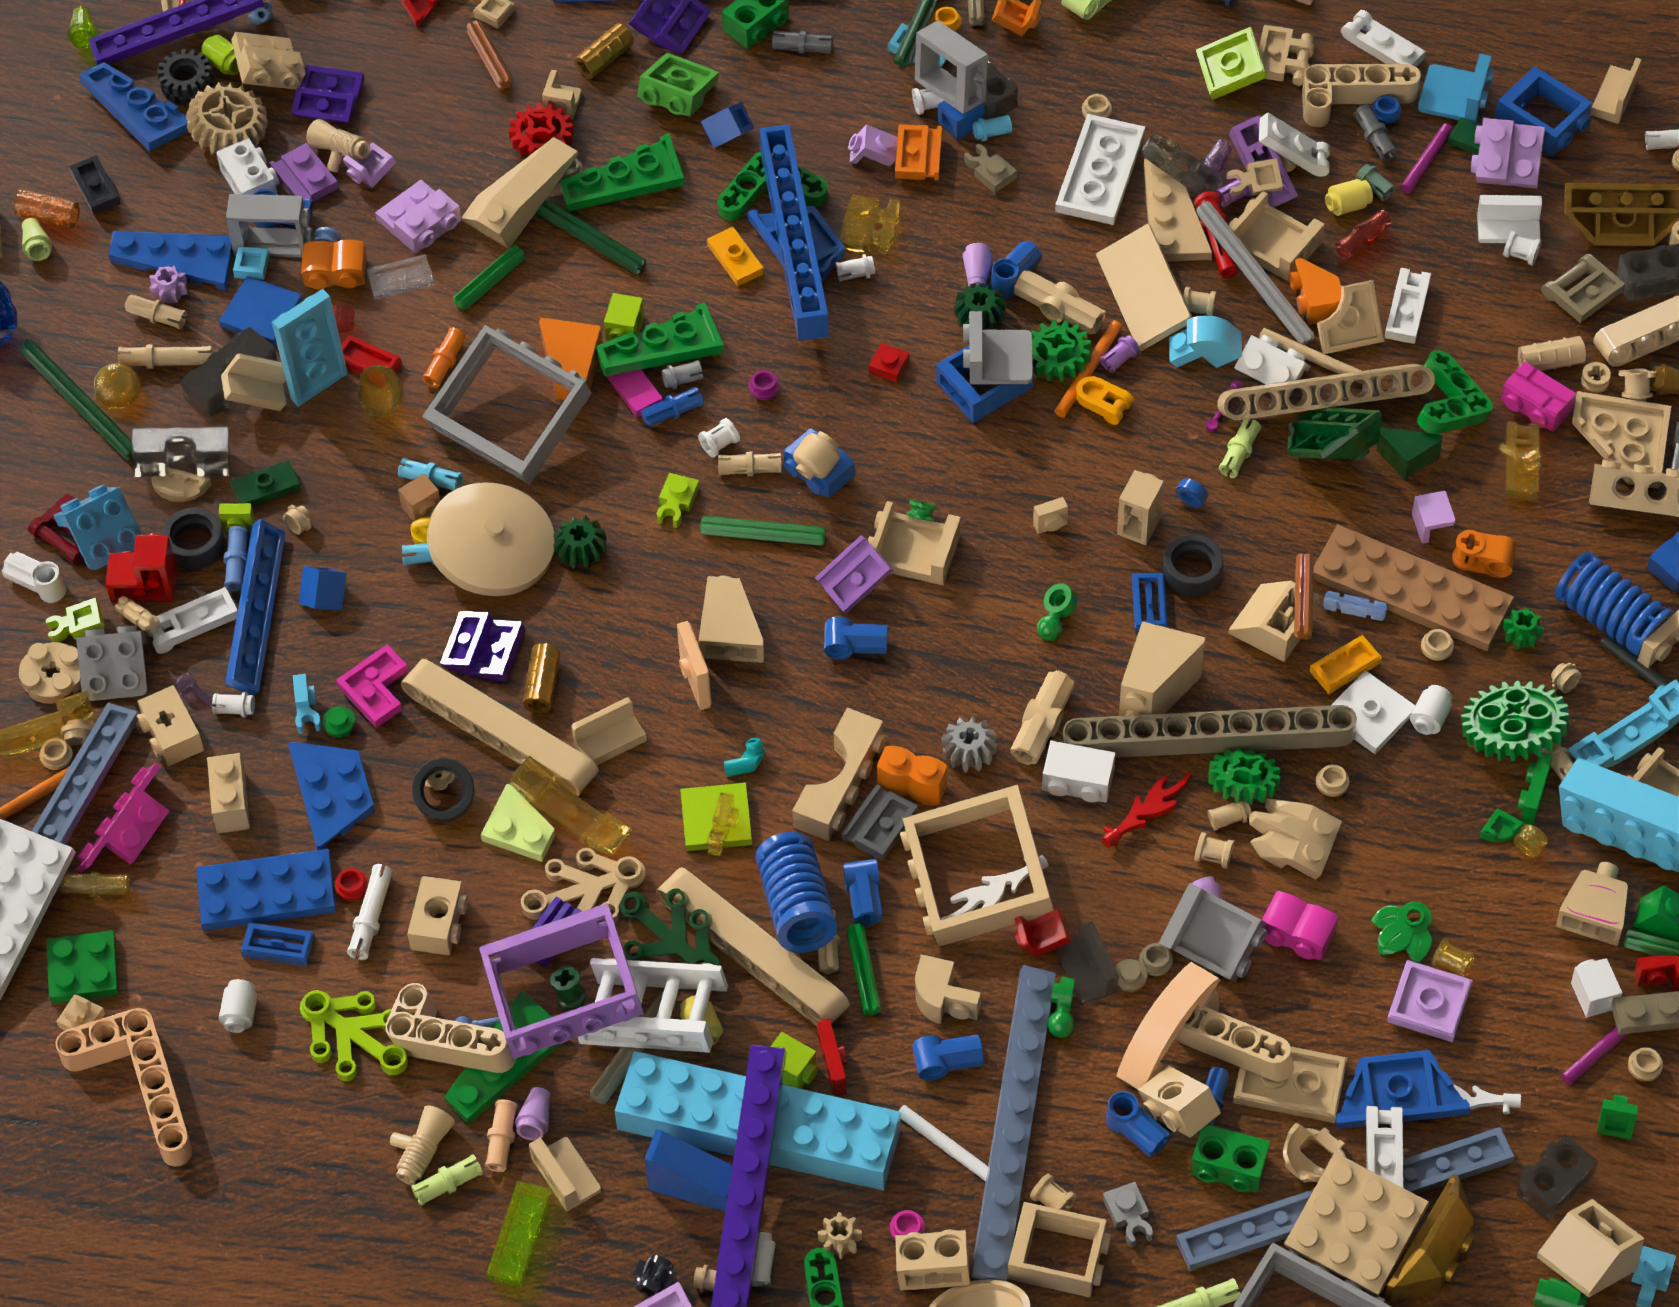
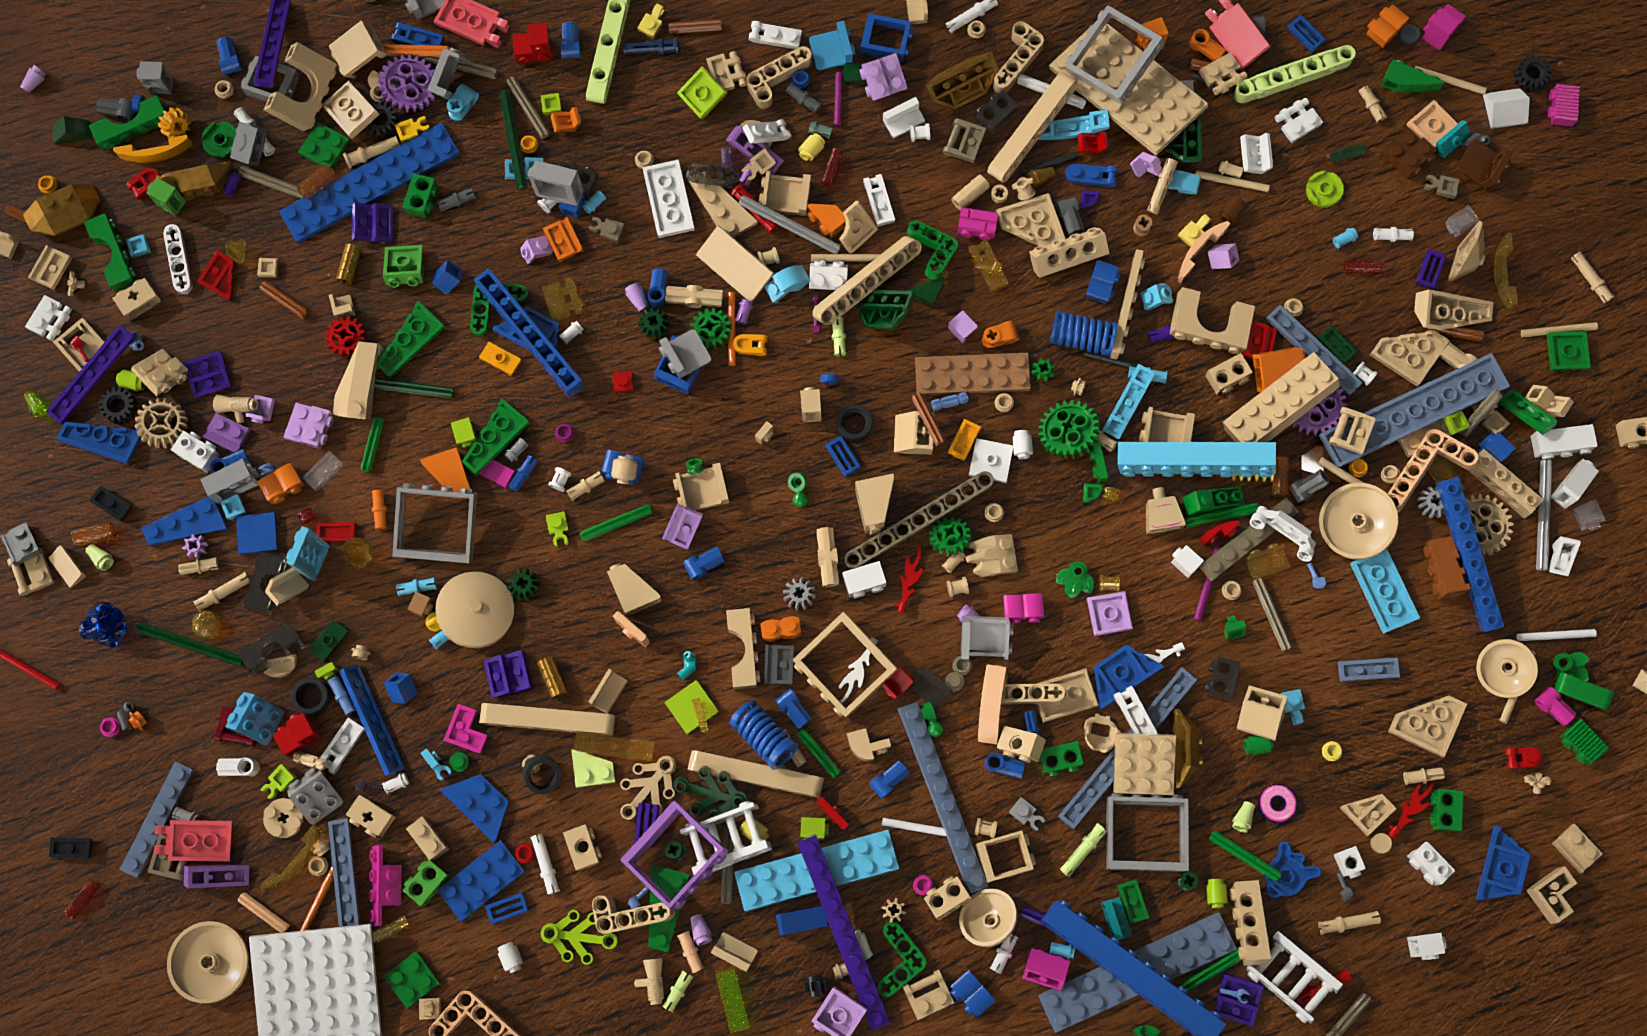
camera: 30 degrees left, 20 degrees up
none -> bright green brick [403,860,450,907]

